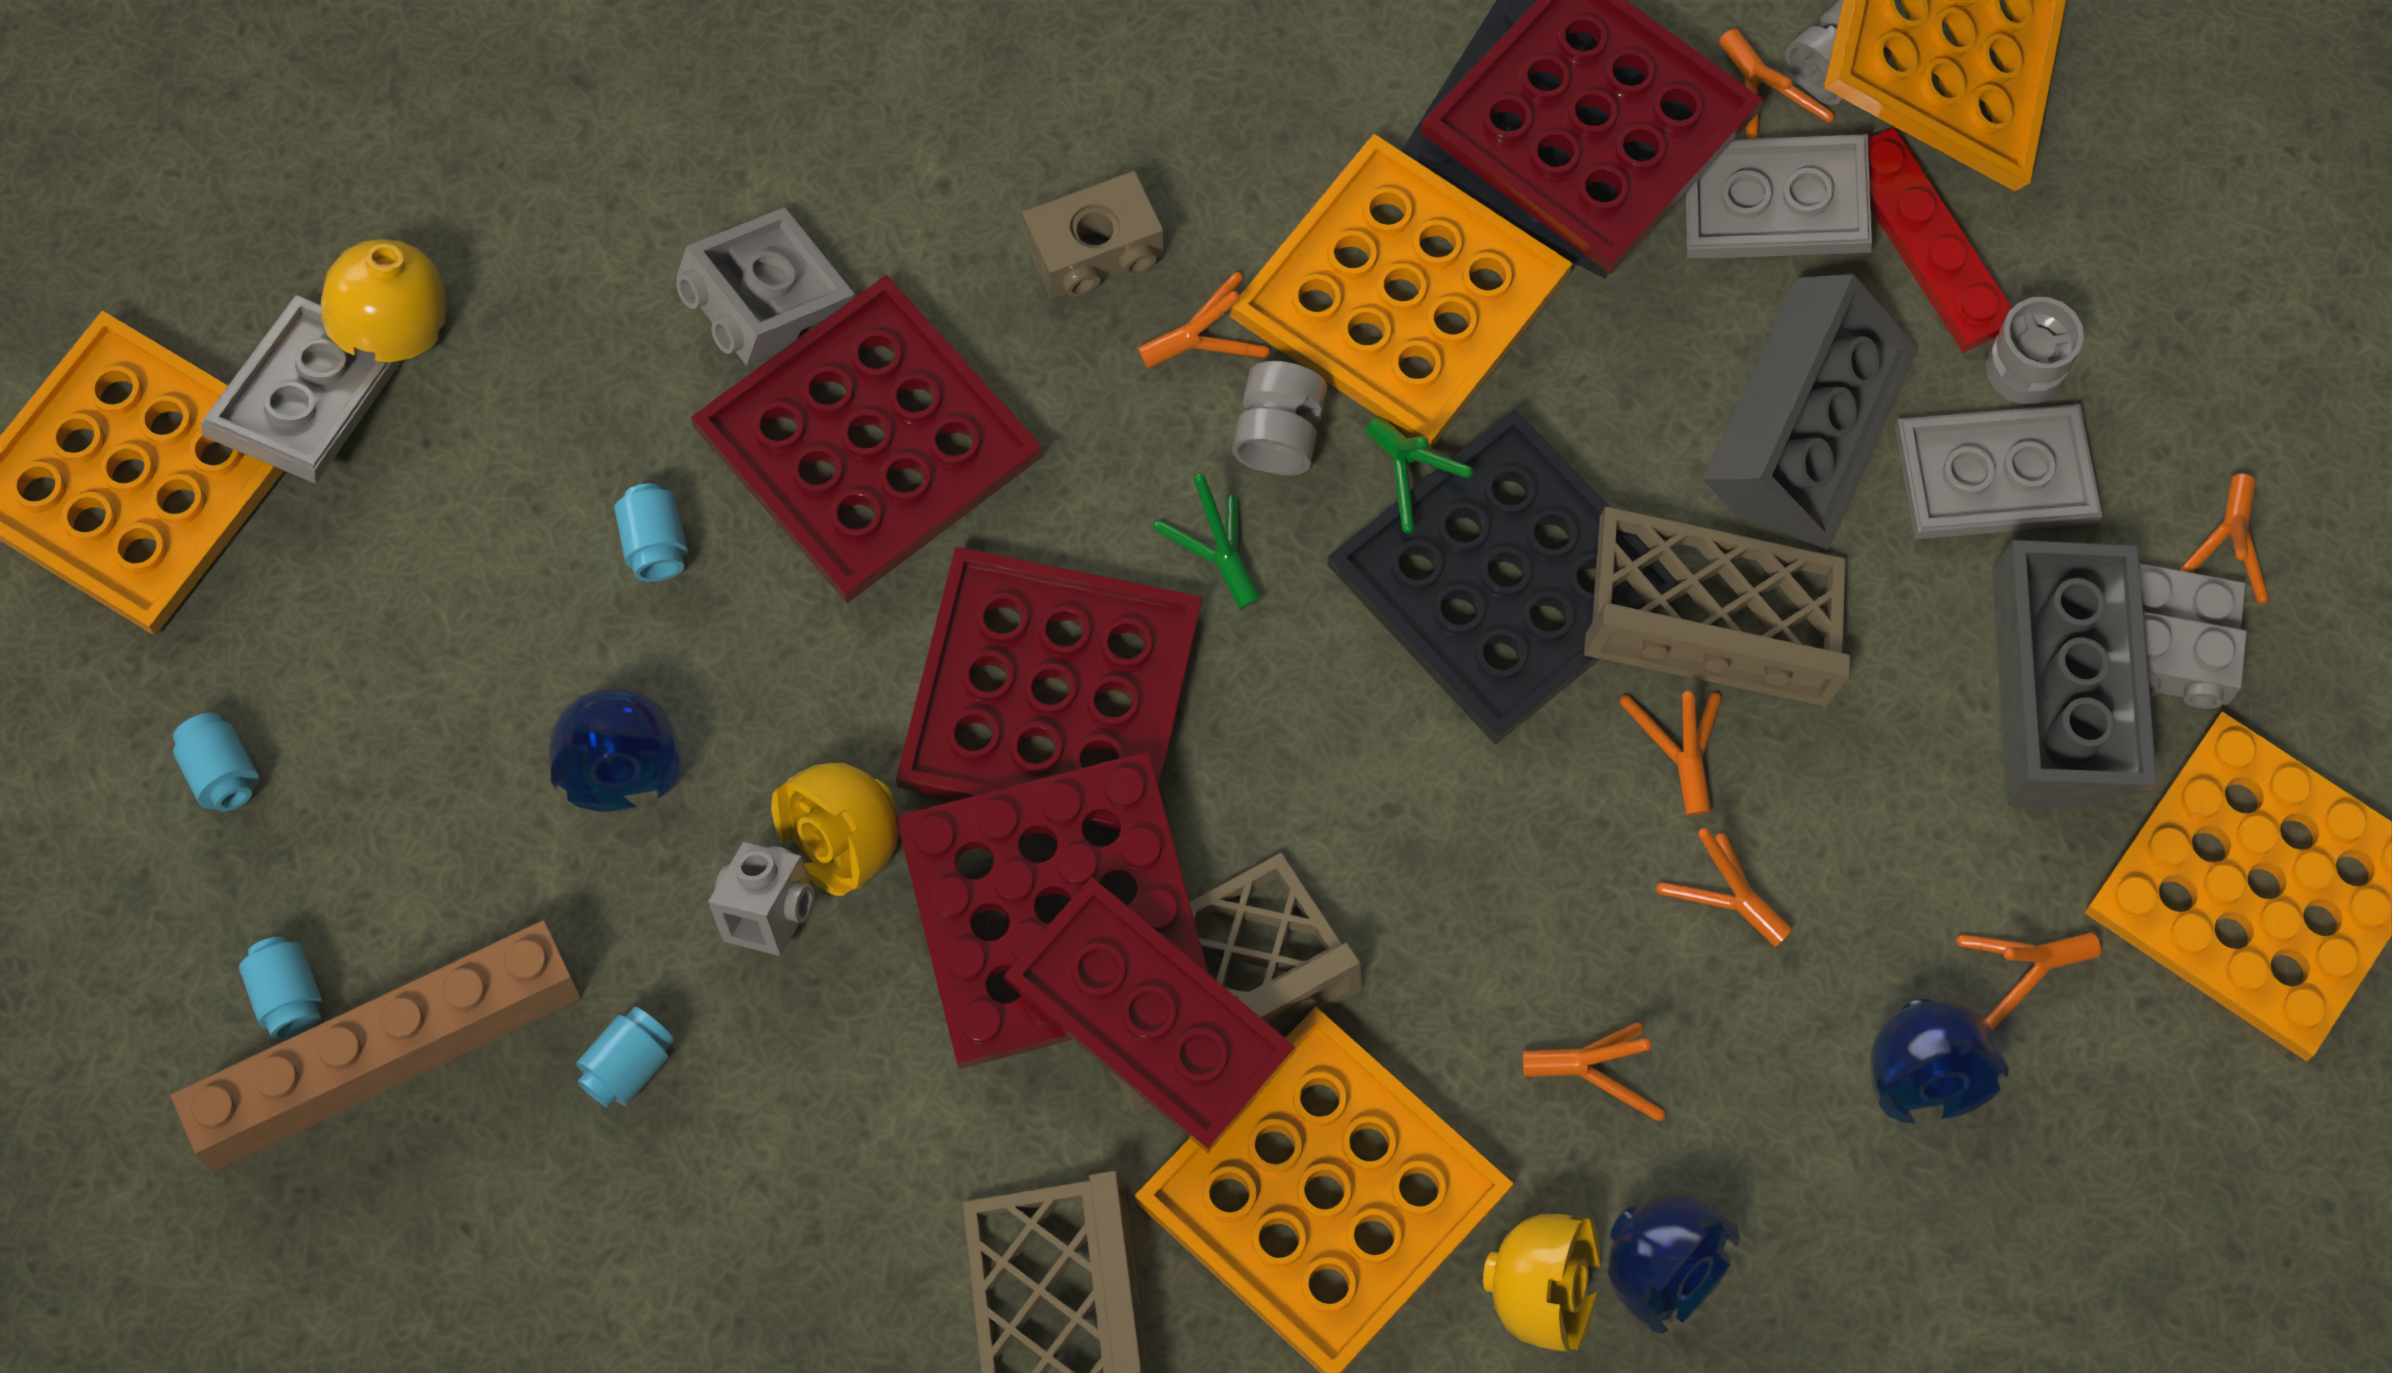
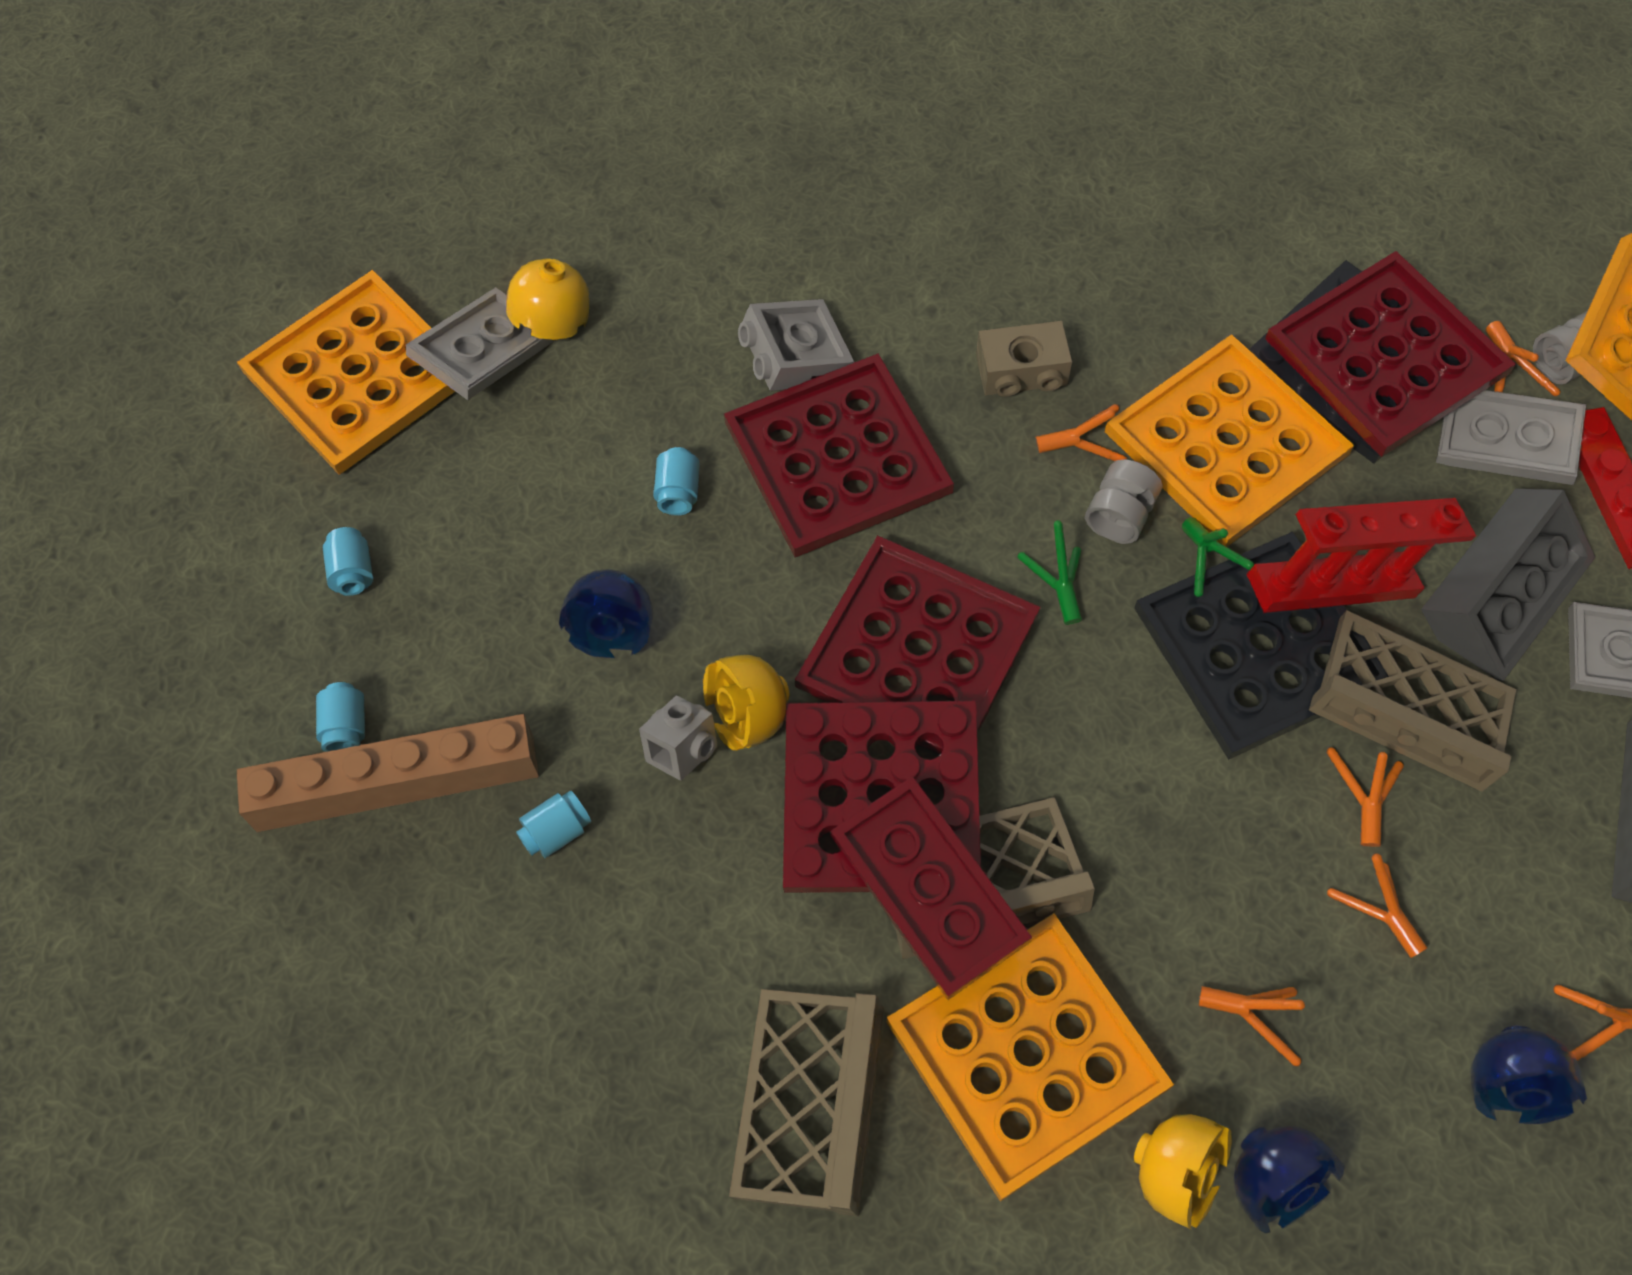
camera: 20 degrees right, 5 degrees down
none -> red fence [1246,498,1476,613]

